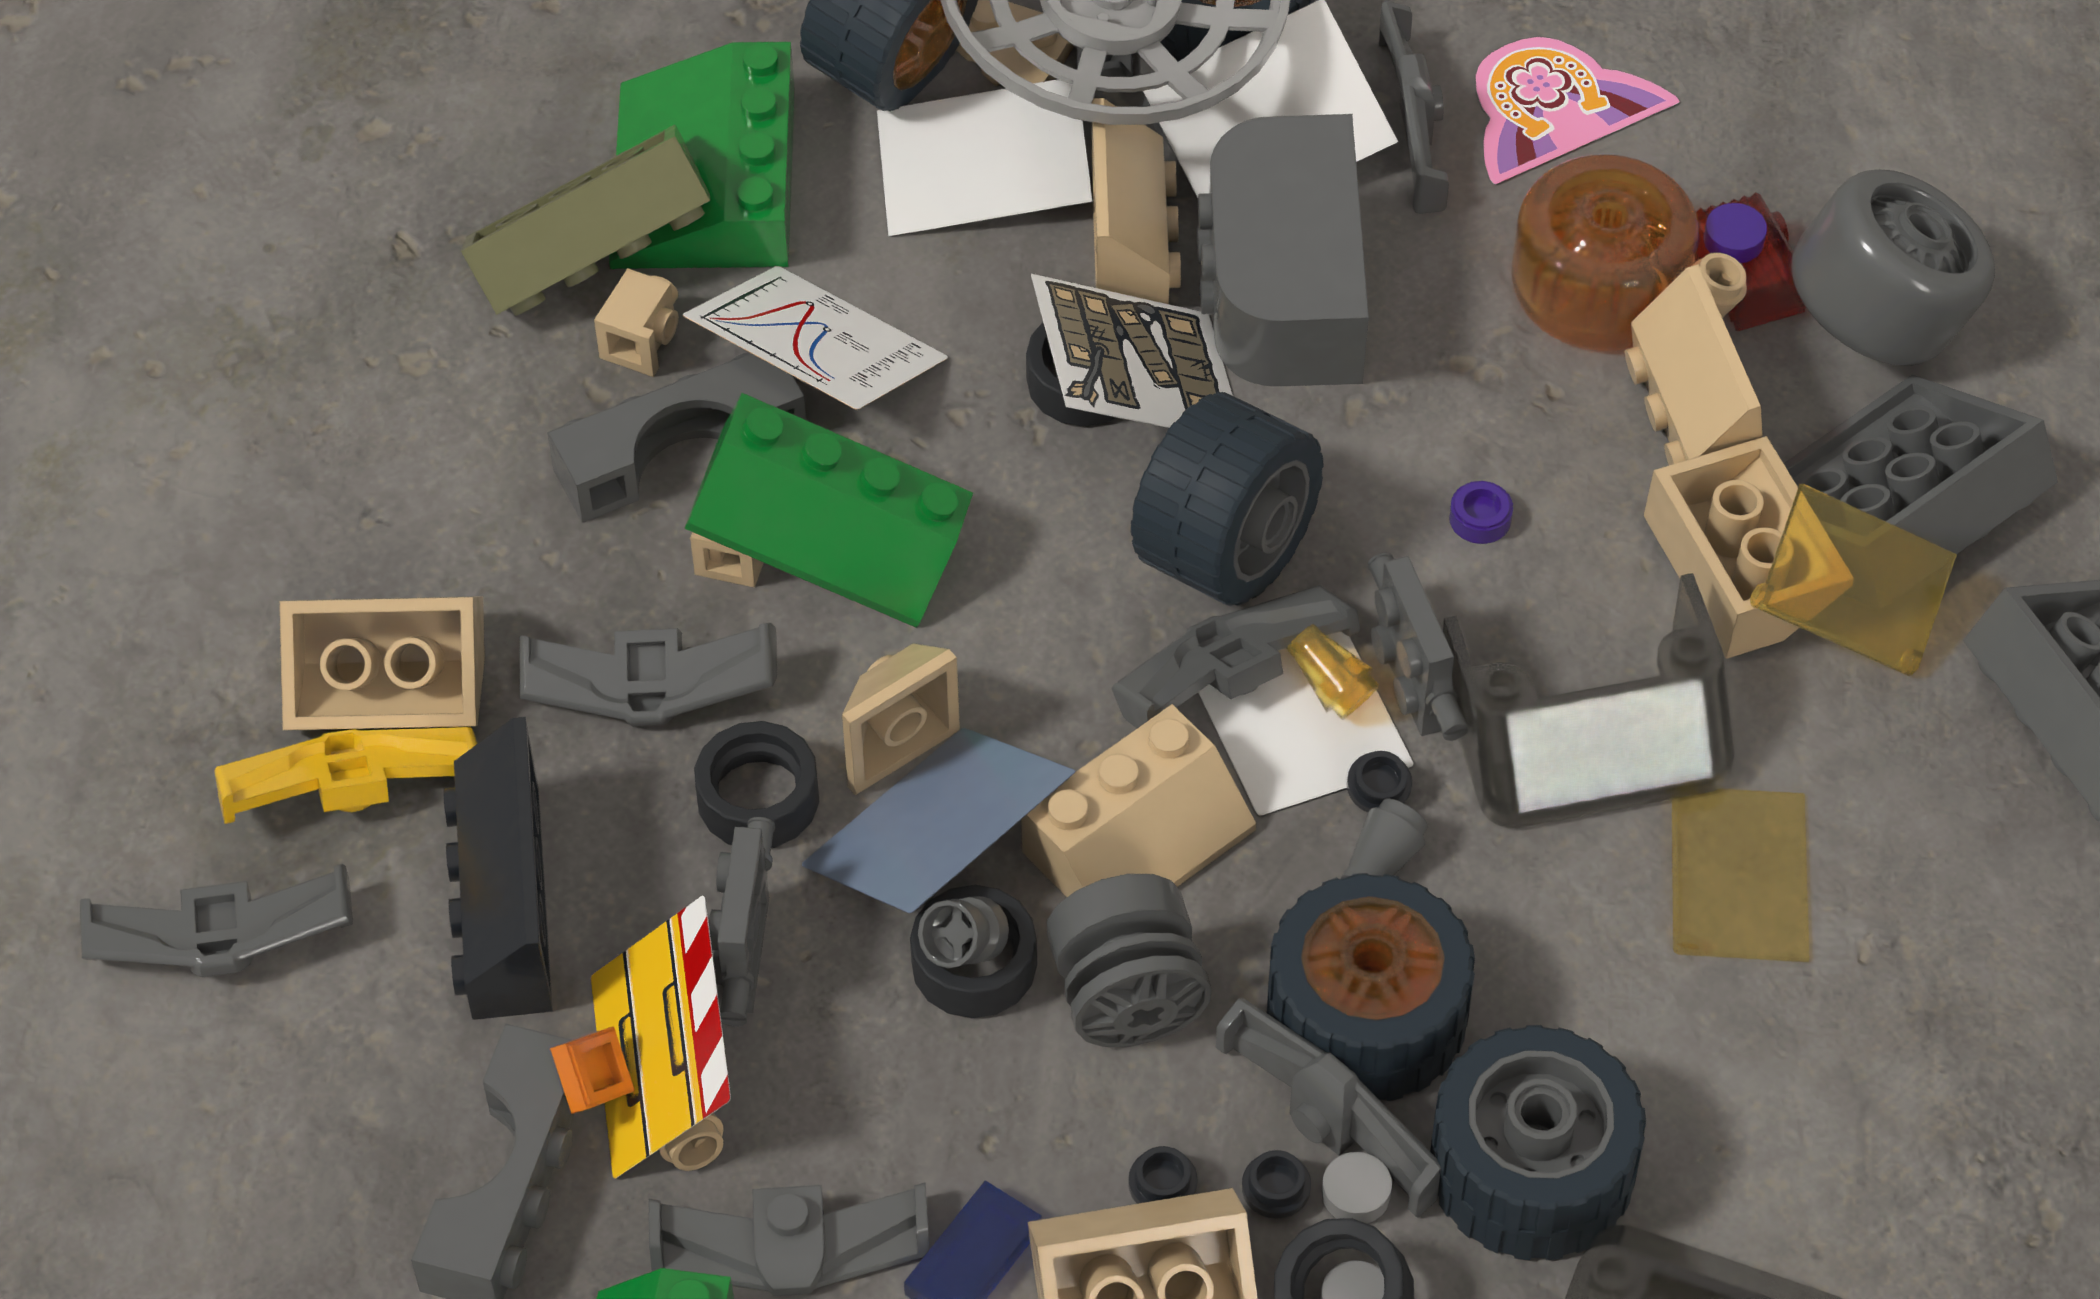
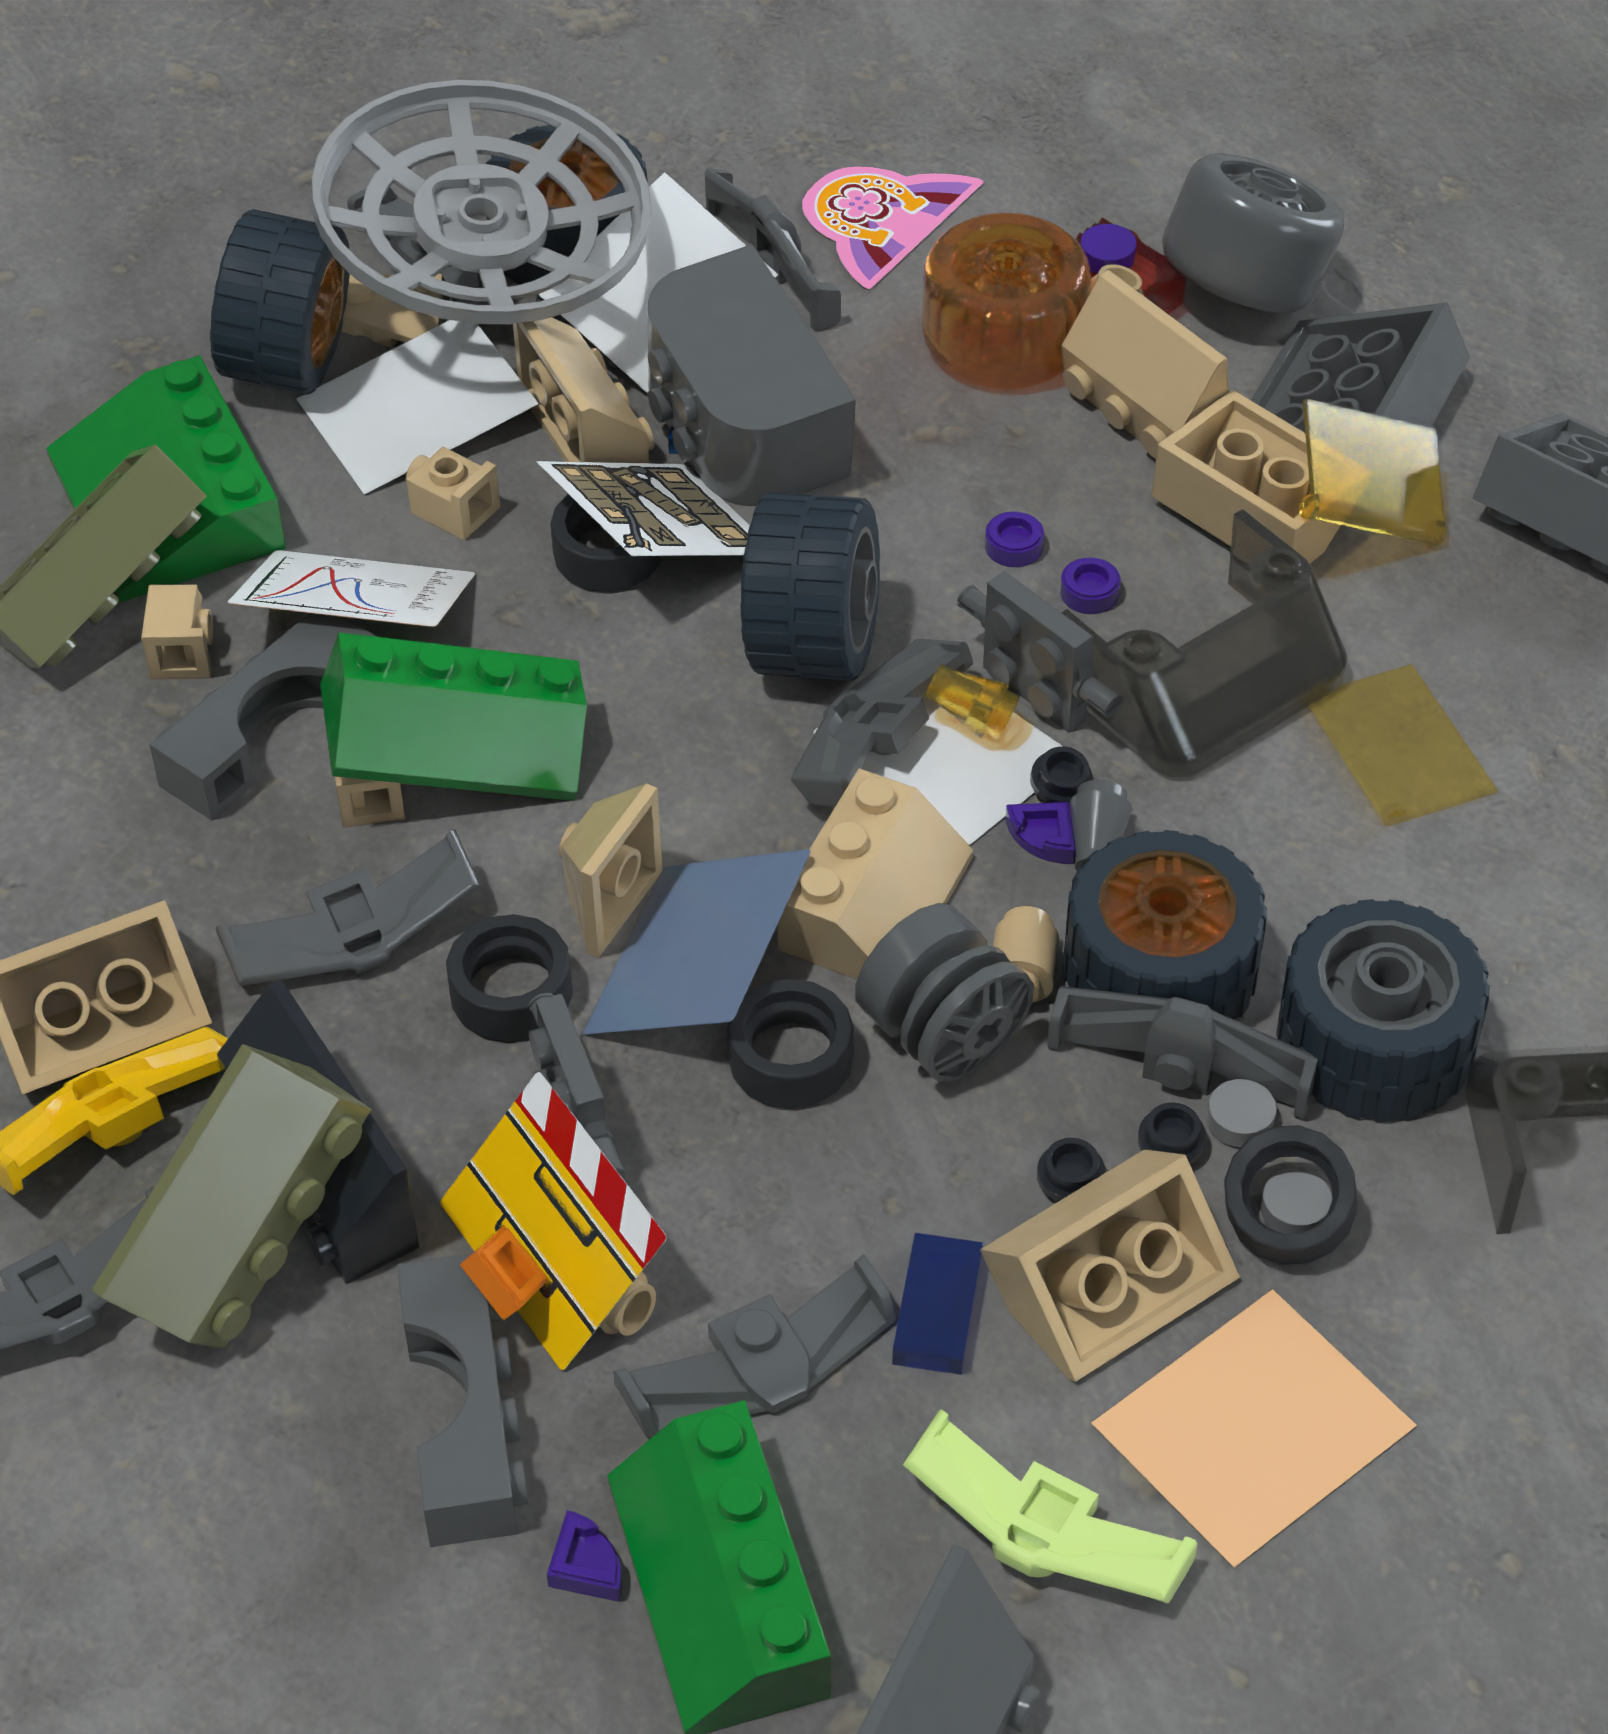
camera: 25 degrees left, 5 degrees down
dark grey wheel [918,896,1009,968] -> none
none -> olive slope [92,1044,372,1349]
none -> tan brick [406,446,500,541]
none -> tan brick [992,906,1059,1003]
none -> dark purple tile [1005,802,1075,864]
none -> dark purple tile [1060,558,1121,614]

